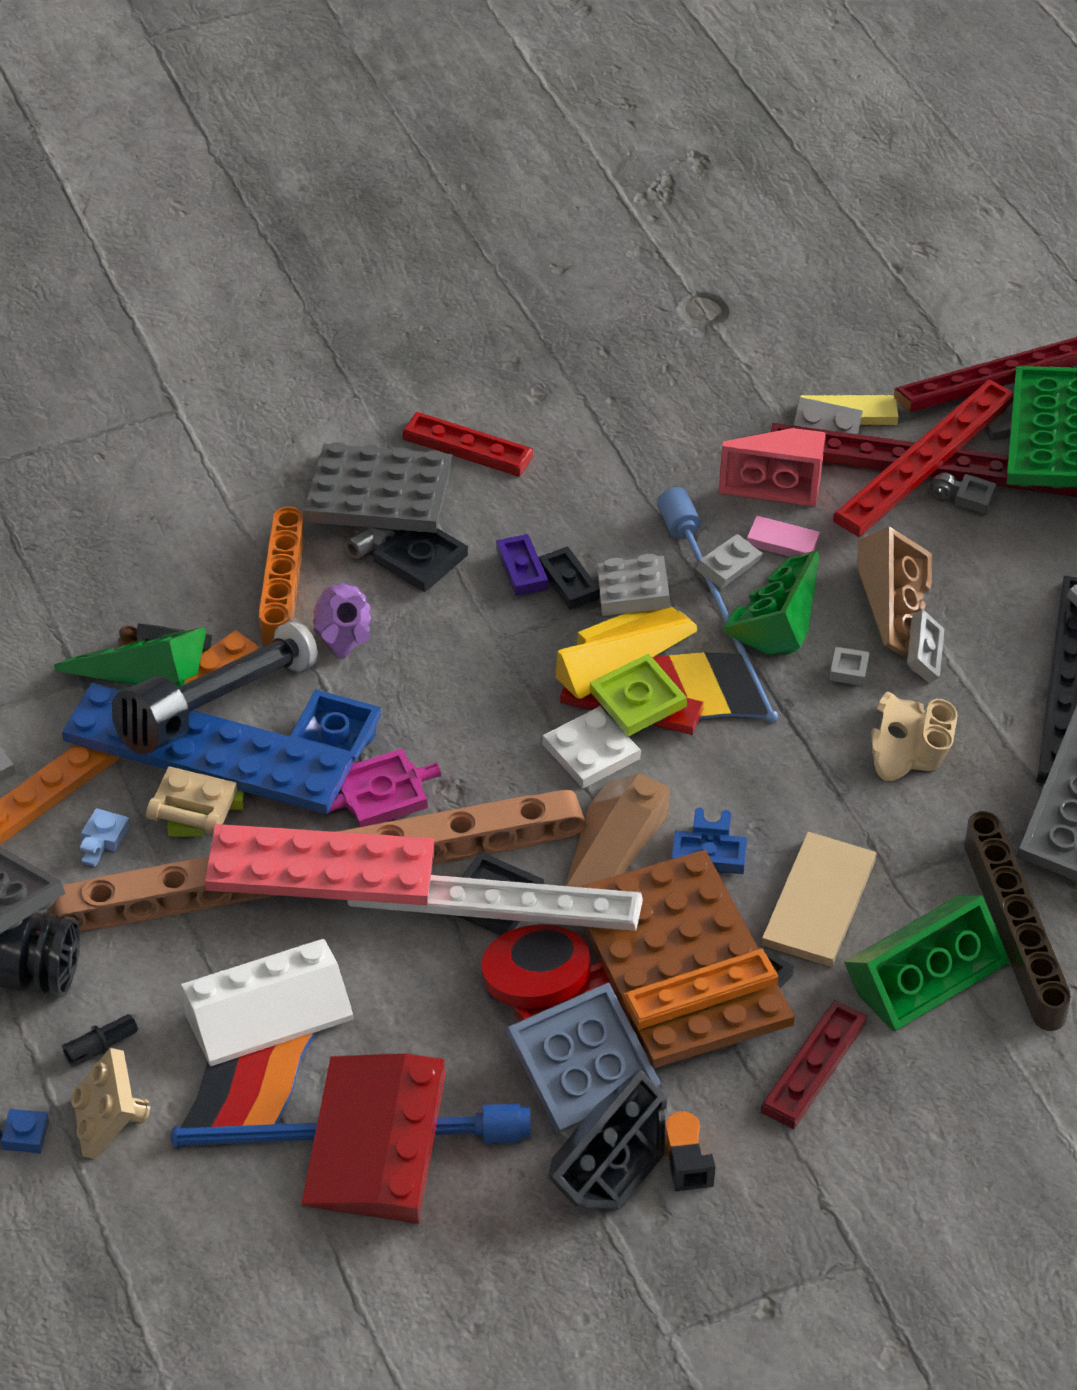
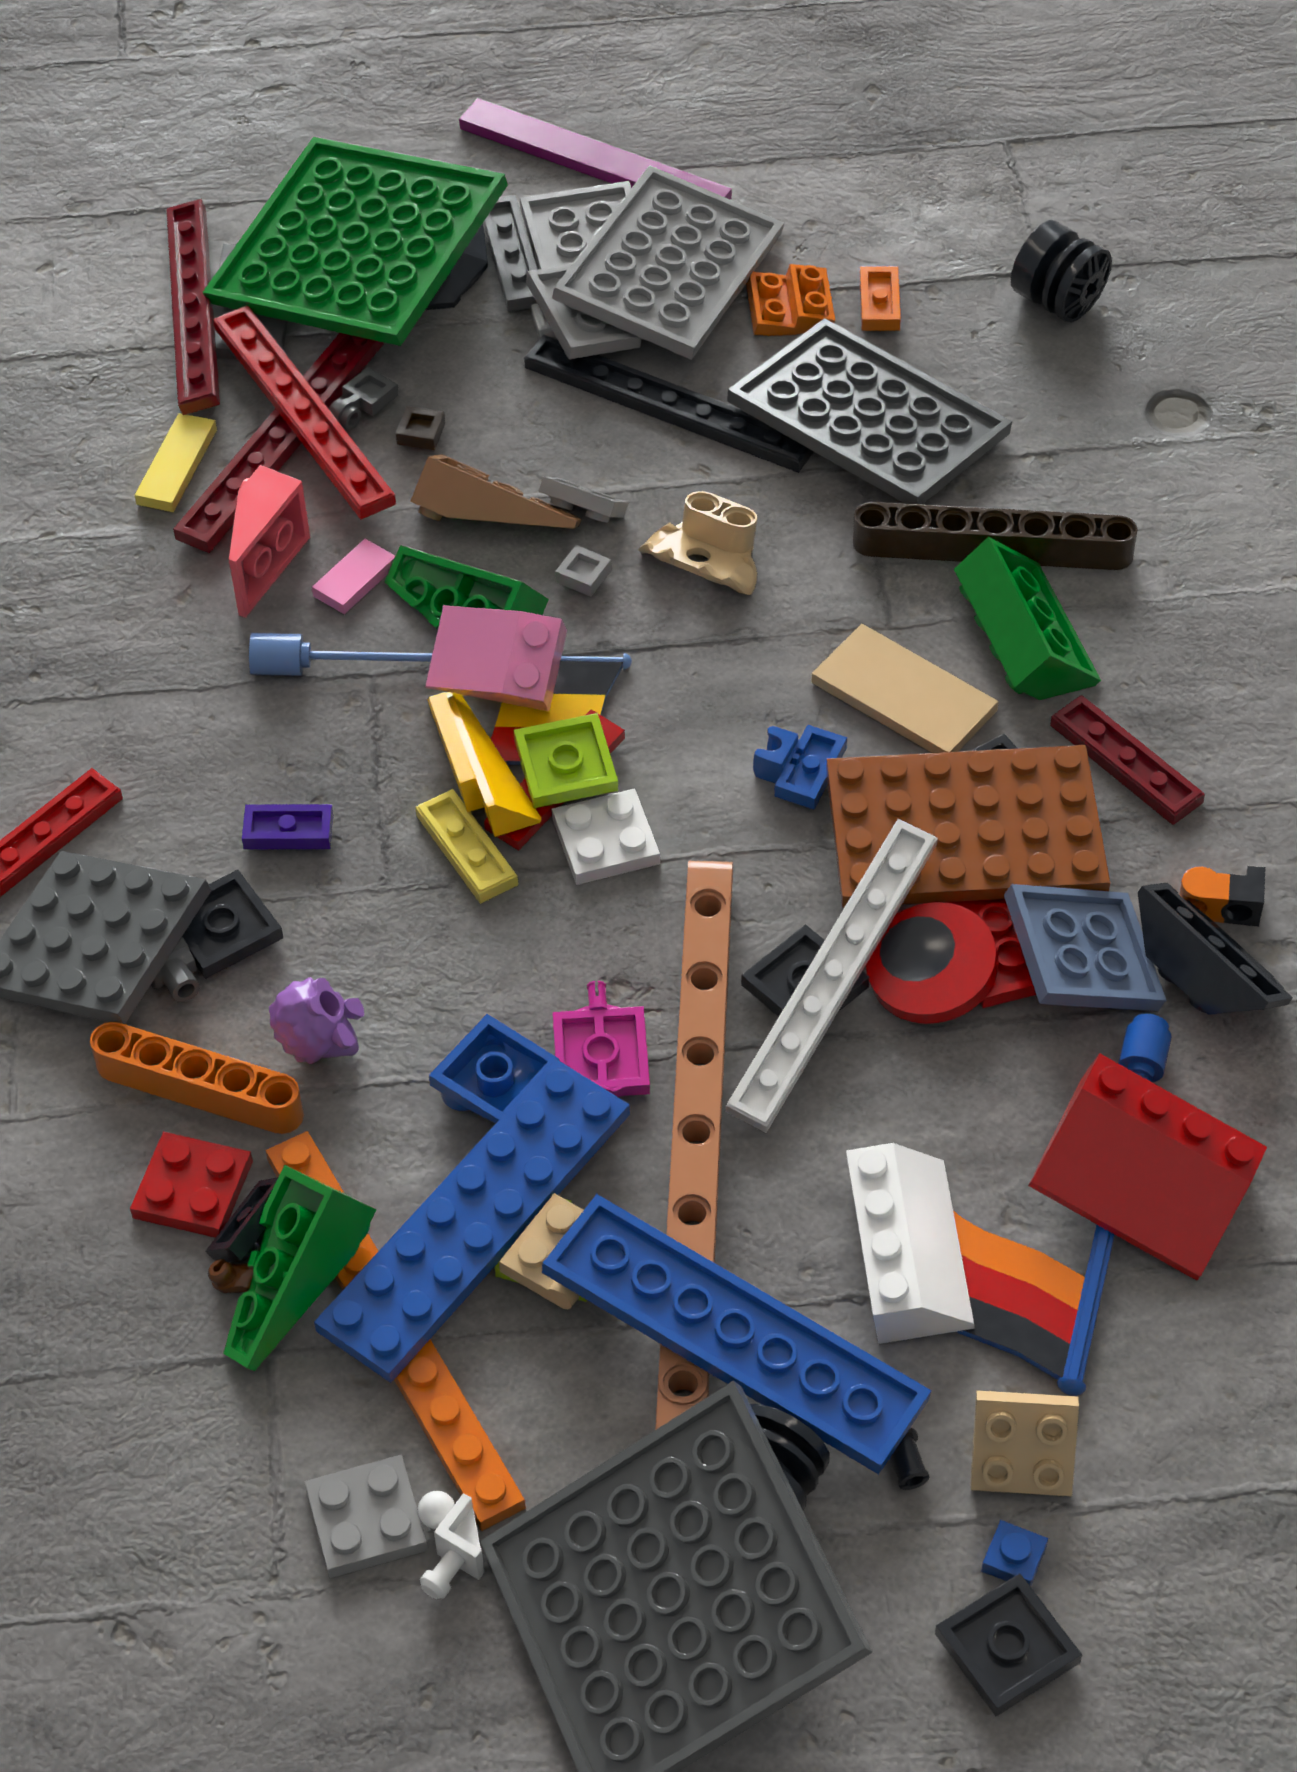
camera: 70 degrees left, 5 degrees up
light blue plate [80,808,130,867] -> none
black piece [112,620,318,755] -> none
coral plate [205,824,434,905] -> none
black plate [538,546,600,609] -> none
medium nougat wedge [565,773,670,887] -> none
light grey plate [597,554,671,616] -> none
orange tile [623,948,779,1030] -> none
light grey plate [696,534,763,589] -> none
light grey plate [794,397,863,434] -> none
none -> red plate [130,1131,253,1238]
none -> dark brown plate [396,406,445,451]
none -> light yellow tile [415,789,518,904]
none -> bright pink slope [425,605,567,711]
none -> blue plate [542,1194,932,1475]

